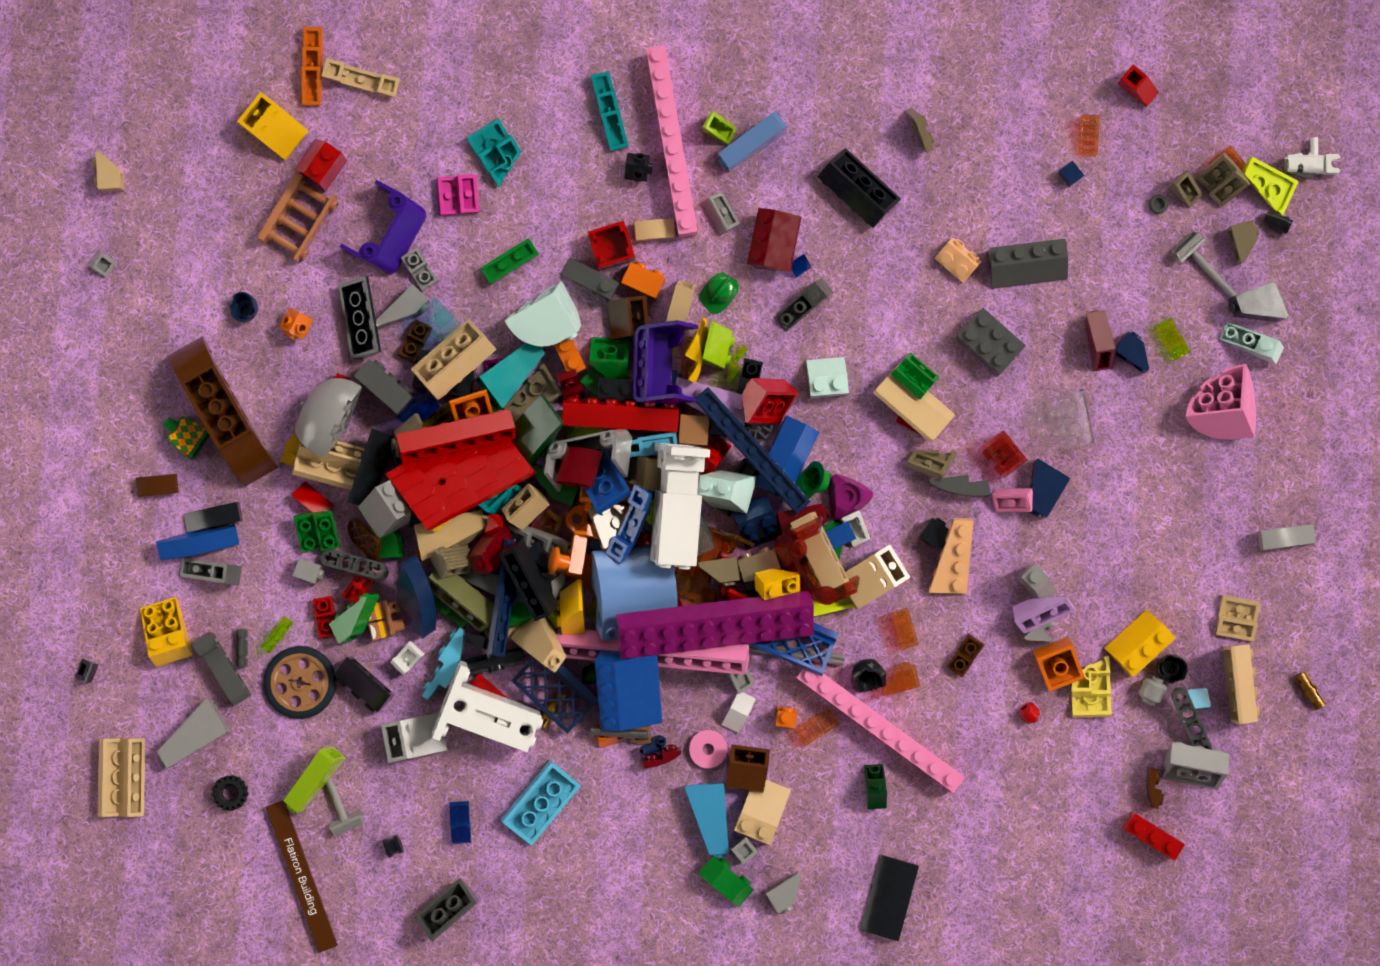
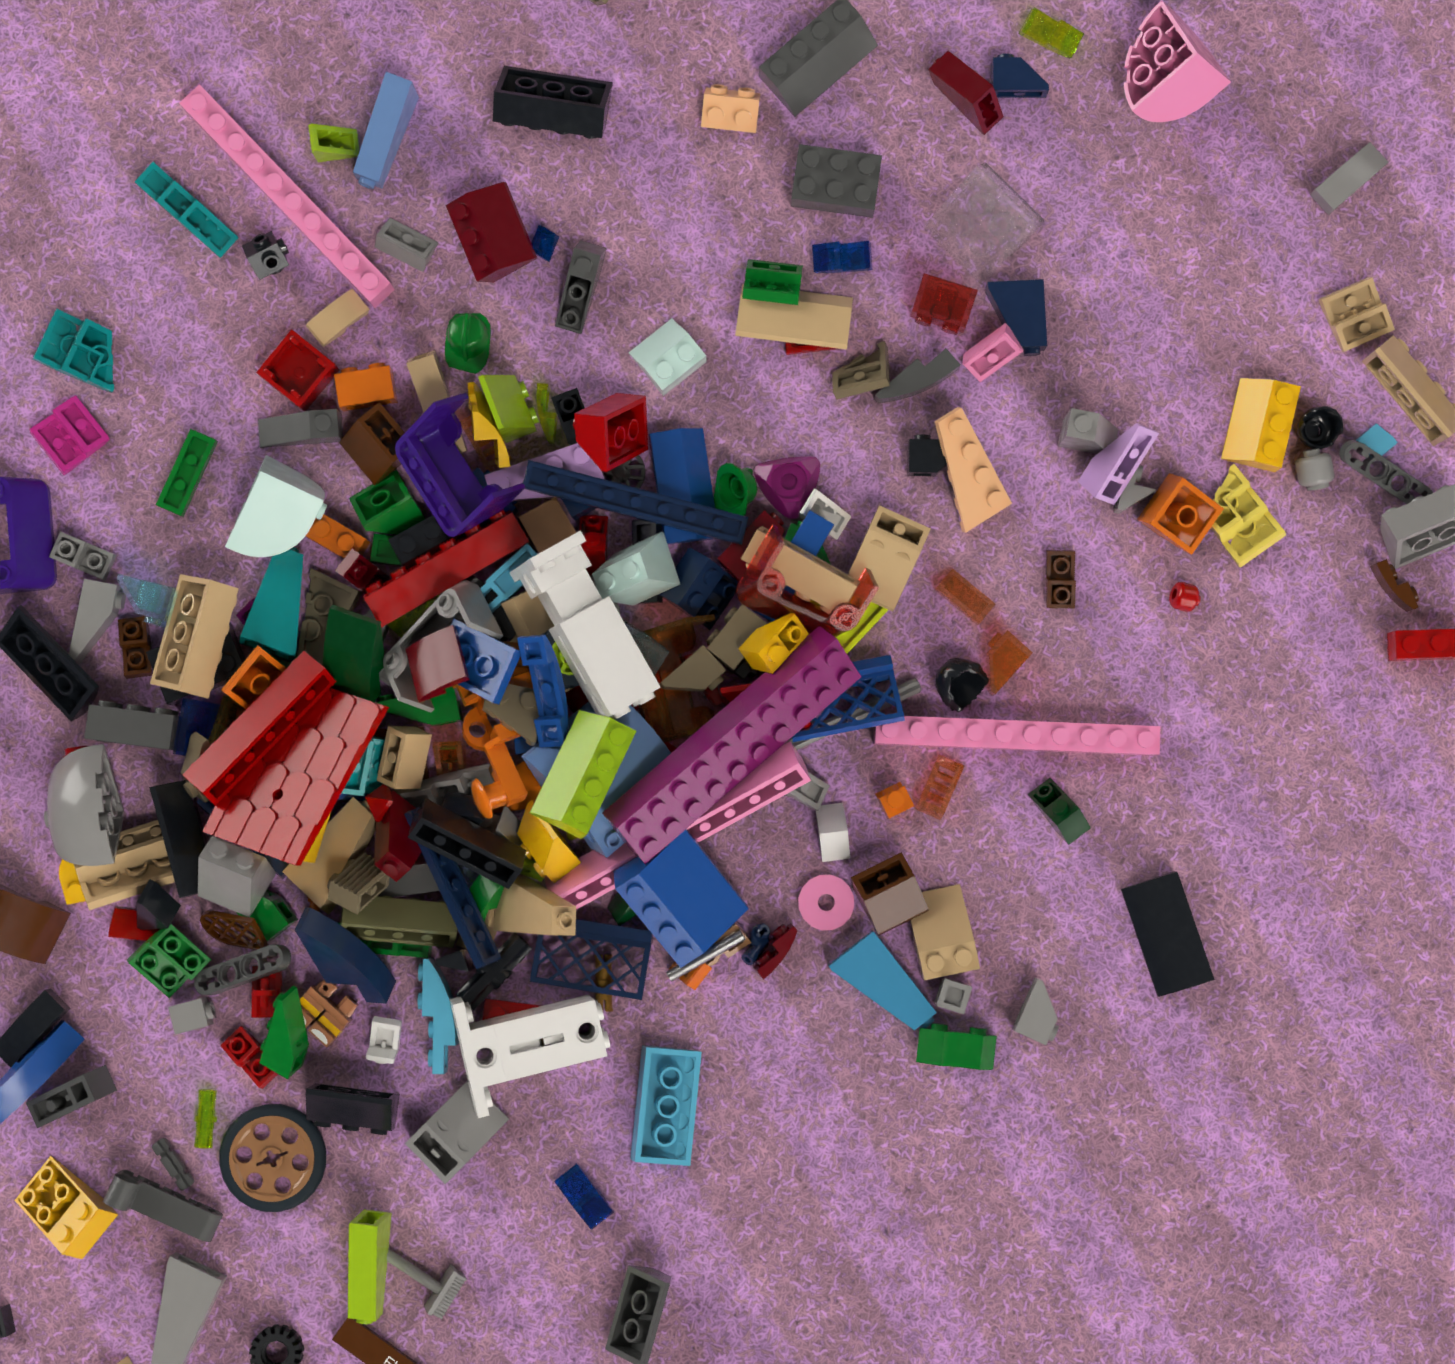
camera: 25 degrees left, 0 degrees up
black wheel [382,834,404,858] -> none
none -> black slope [136,879,181,930]
none -> lime slope [529,710,636,839]
none -> clear blue slope [812,241,873,273]

